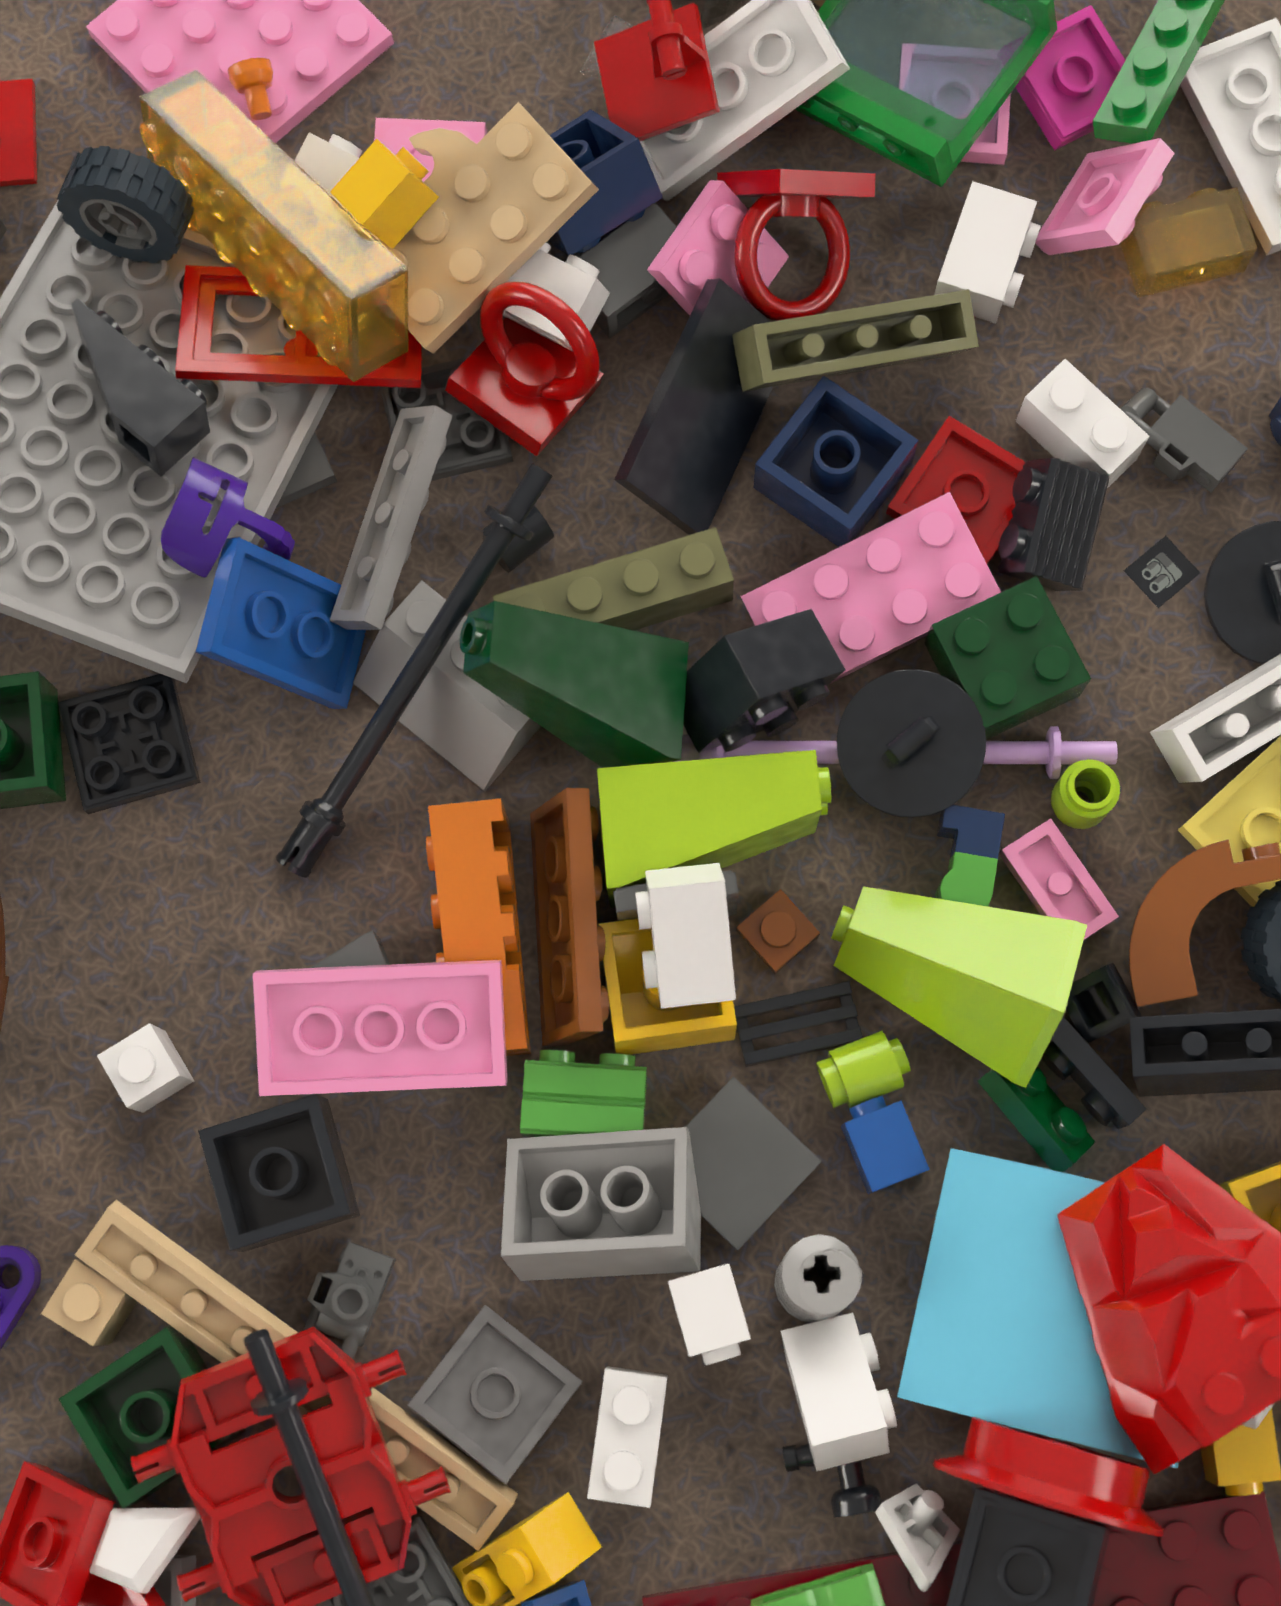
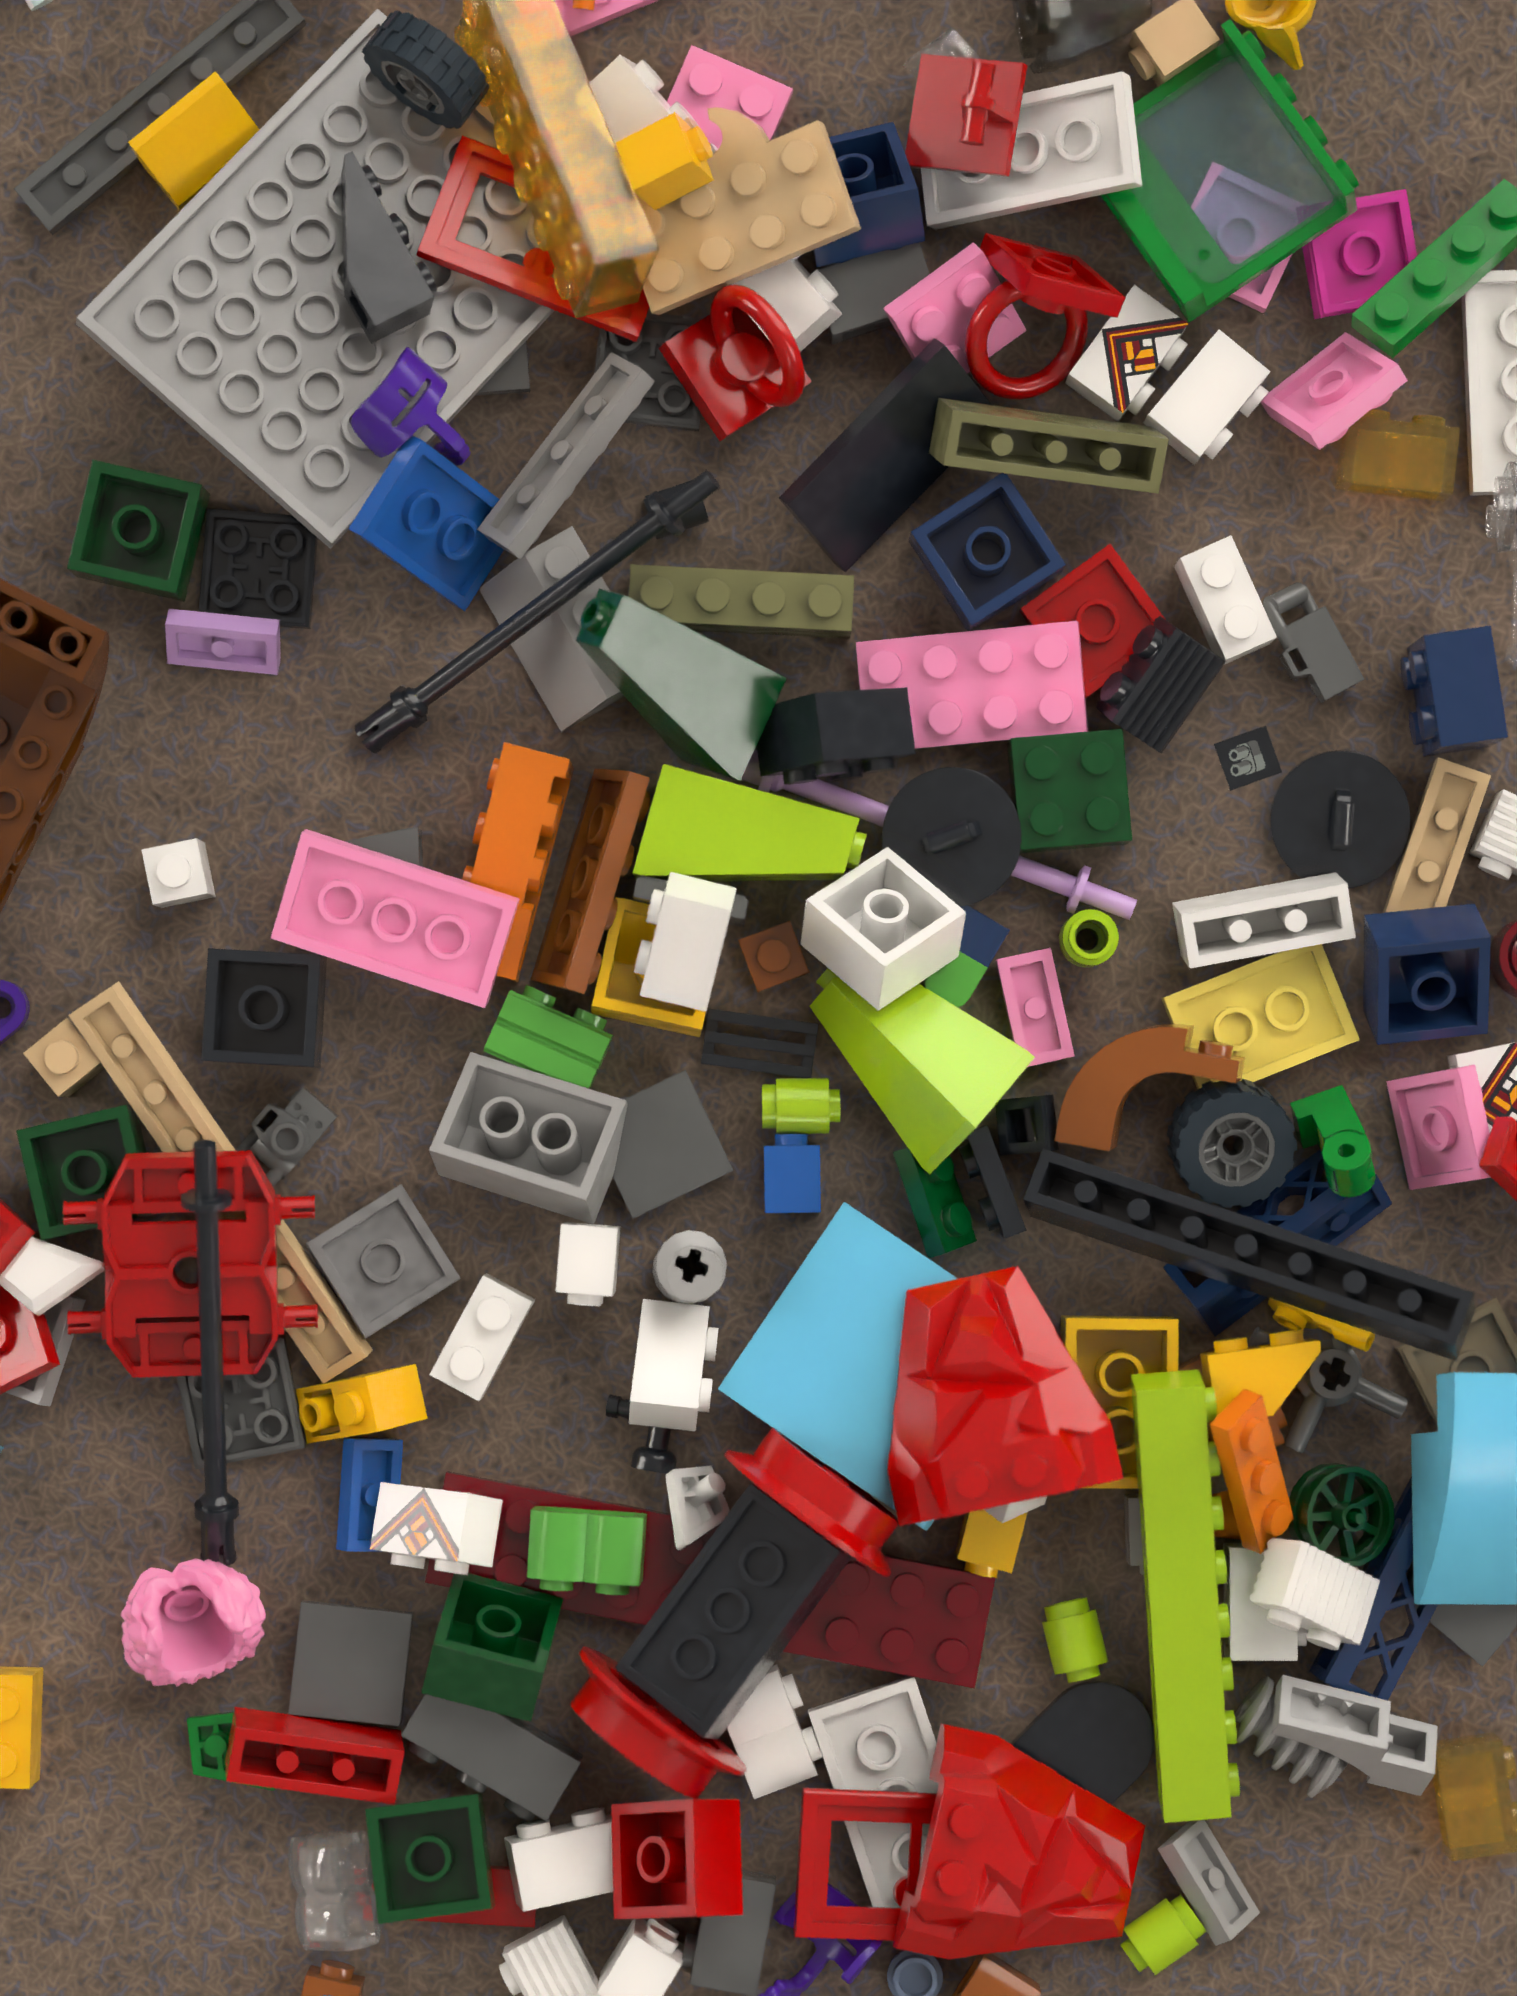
camera: 10 degrees right, 10 degrees up
none -> lavender plate [165,609,281,675]
none -> white brick [801,847,966,1011]
none -> brick [1065,284,1188,422]

